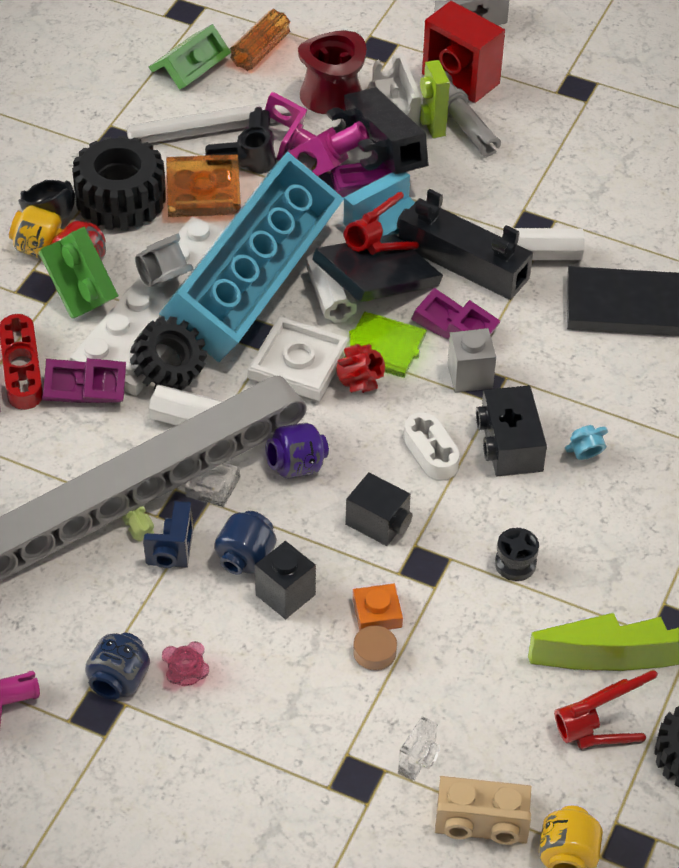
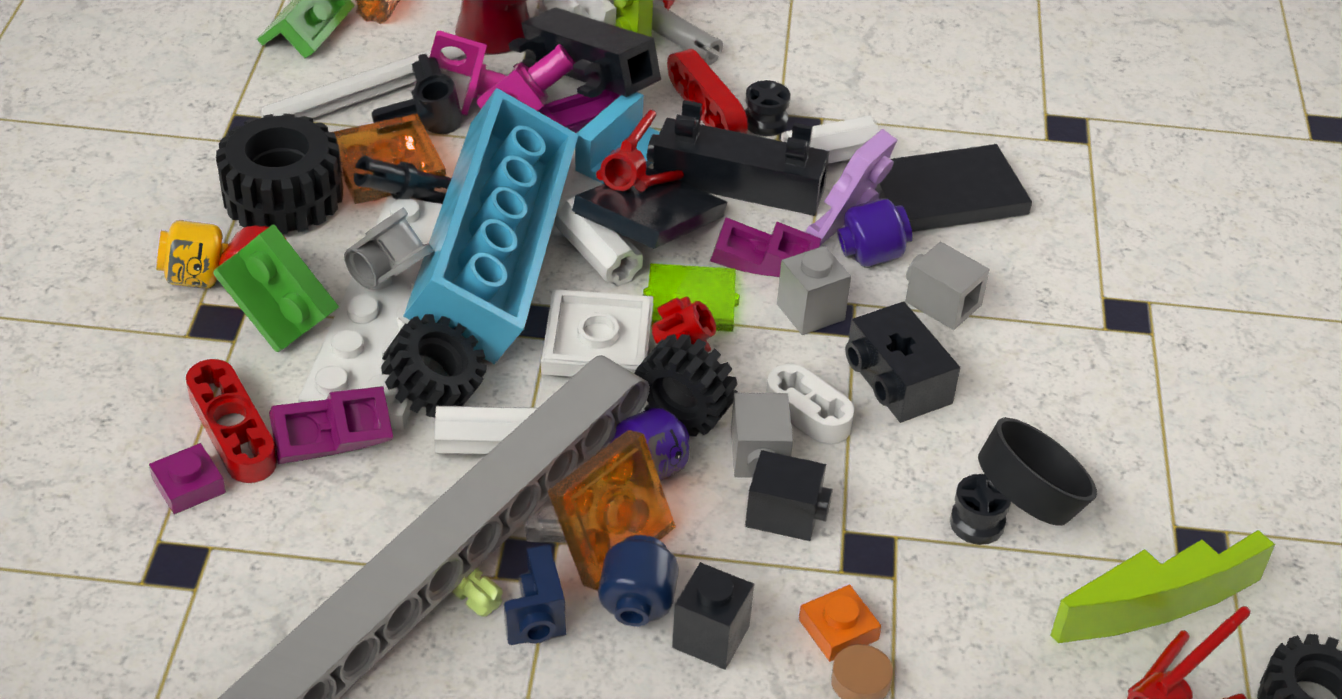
camera: 20 degrees left, 5 degrees down
black hair [18,180,75,222] -> none
medium azure plate [565,425,608,460] -> none
none -> black pin [354,156,451,204]
none -> clear orange plate [547,430,676,591]
none -> black tyre [634,334,738,437]
none -> red beam [667,49,748,134]
none -> light grey brick [731,393,793,477]
none -> black wheel [745,80,791,136]
none -> lavender wing [805,129,897,246]
none -> dark purple head [837,198,913,268]
none -> light grey brick [905,241,990,330]
none -> black tyre [978,417,1097,526]

